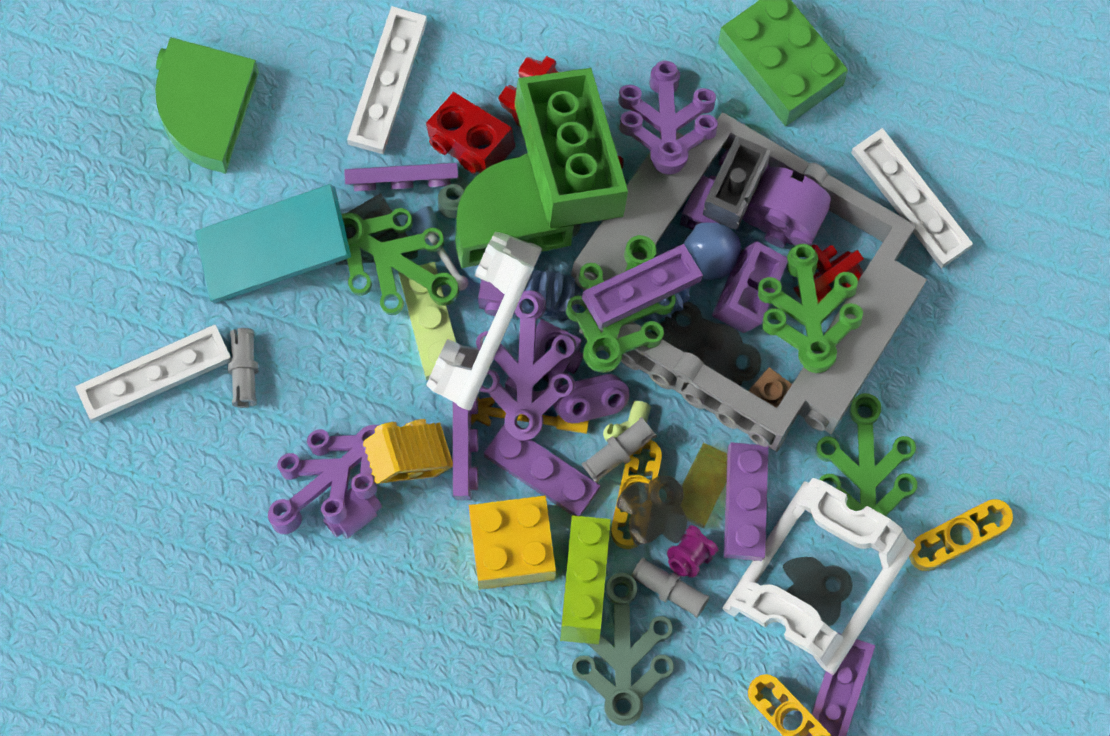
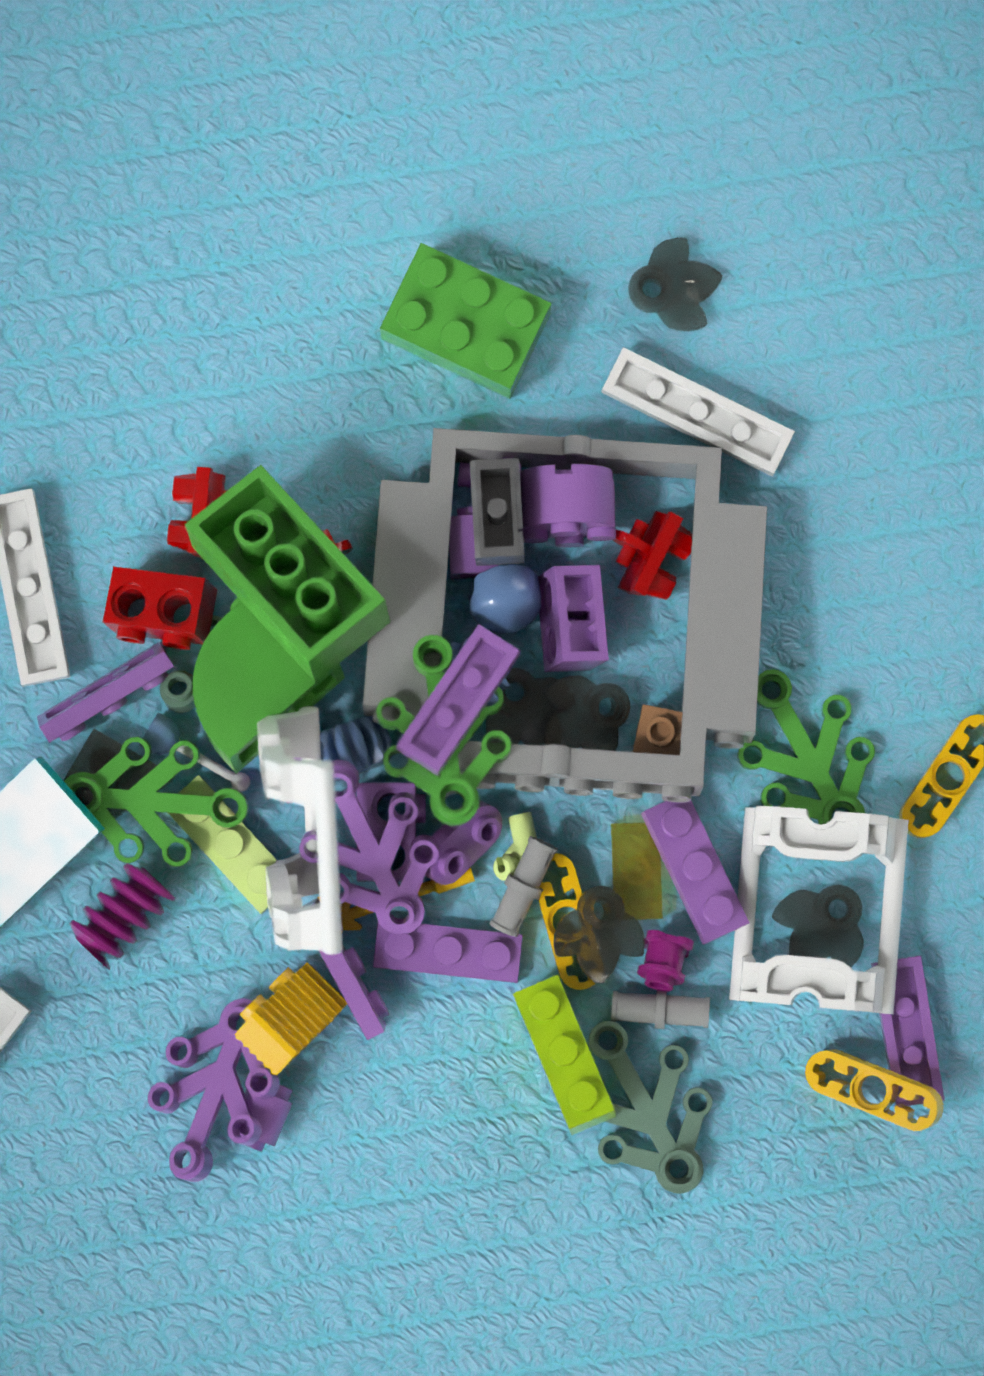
camera: 25 degrees left, 10 degrees up
light grey pin [228,328,258,408] -> none
yellow brick [469,495,556,590] -> none
medium lavender plant [618,61,718,174] -> none
bright green plant [758,244,863,373] -> none
none -> magenta piece [69,863,176,970]
none -> clear smoke plate [628,238,722,332]

